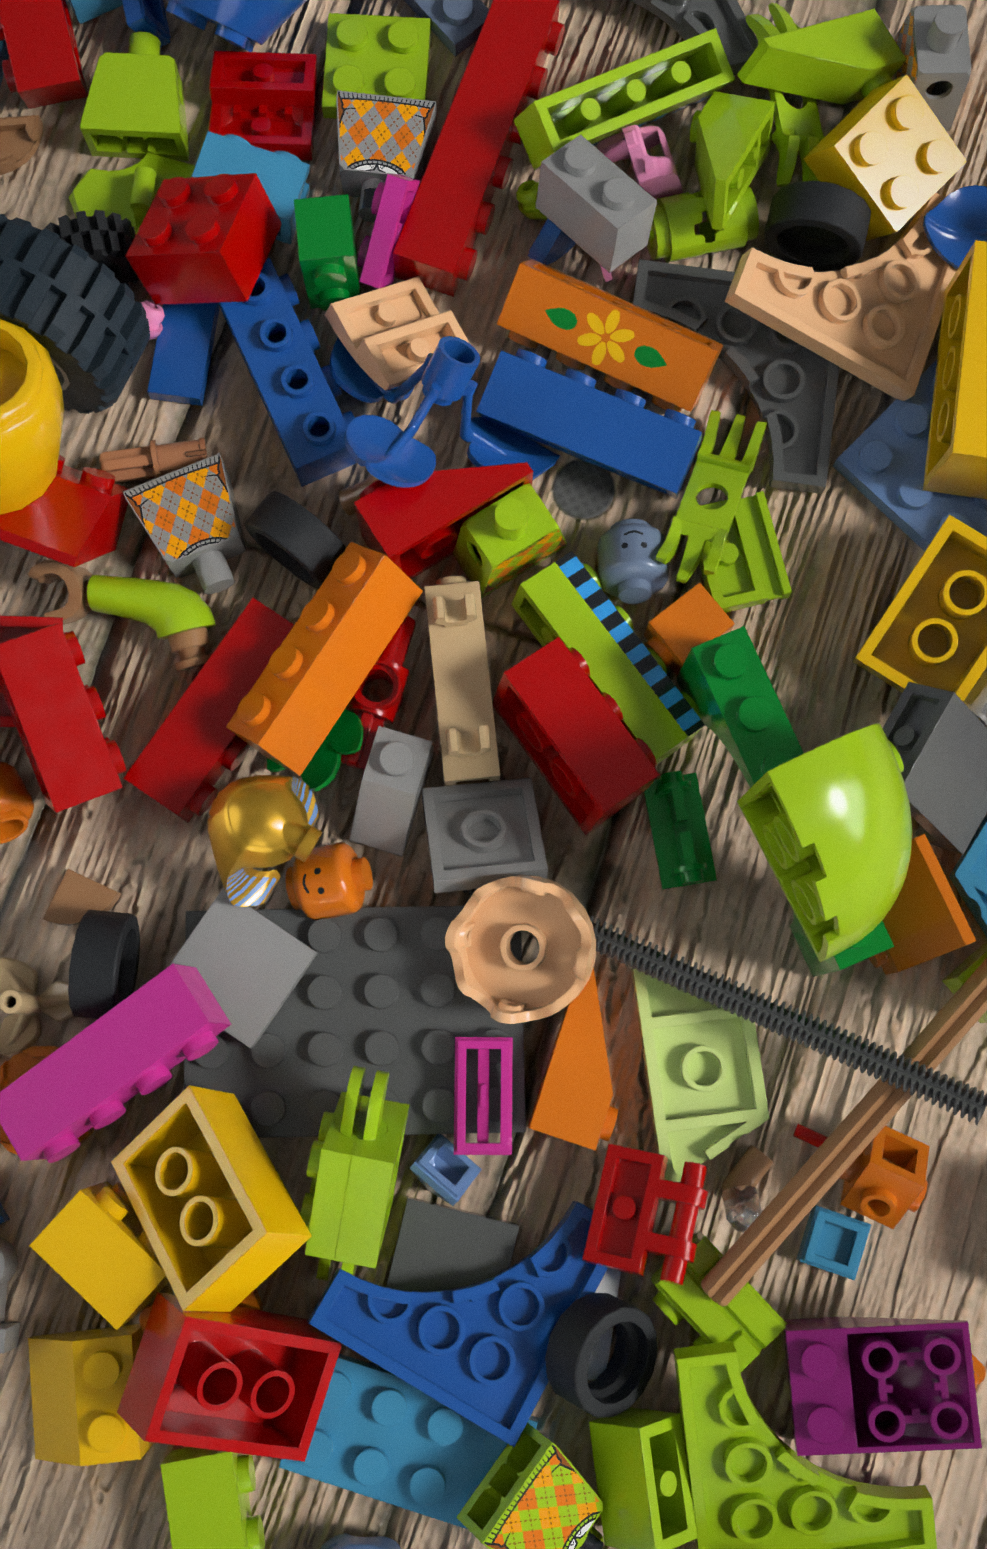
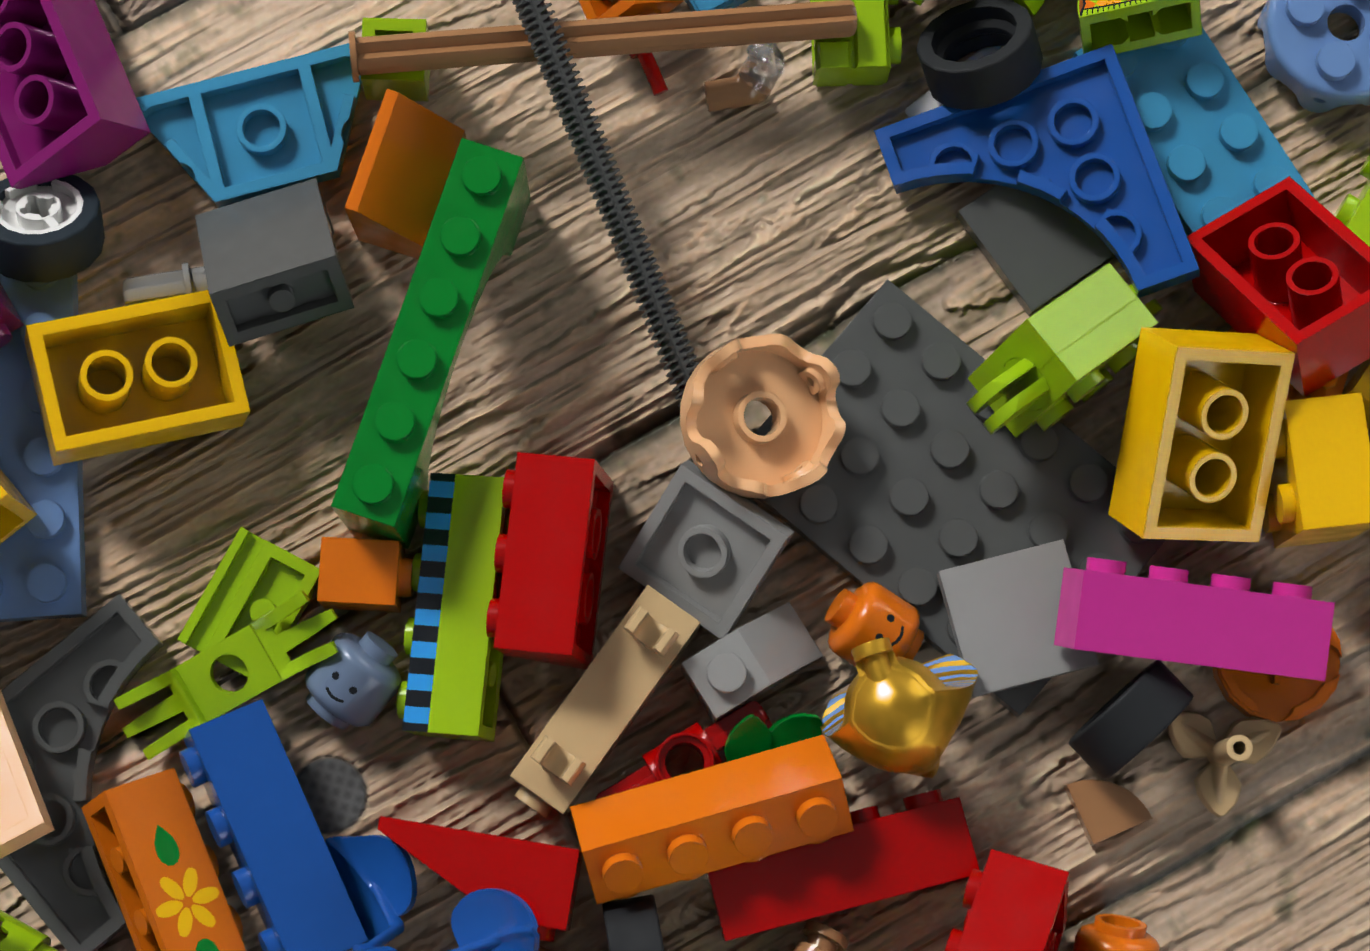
camera: 140 degrees left, 0 degrees up
medium blue slope [410,1134,482,1206] -> none
lime torso [453,483,567,599] -> none
dark pink tile [454,1037,513,1155] -> none
orange slope [528,967,619,1151] -> none
red plate [582,1143,708,1286] -> none
yellowish green wing [631,967,770,1183] -> none
green hinge [644,771,717,890] -> none
lime brick [737,723,912,962] -> none

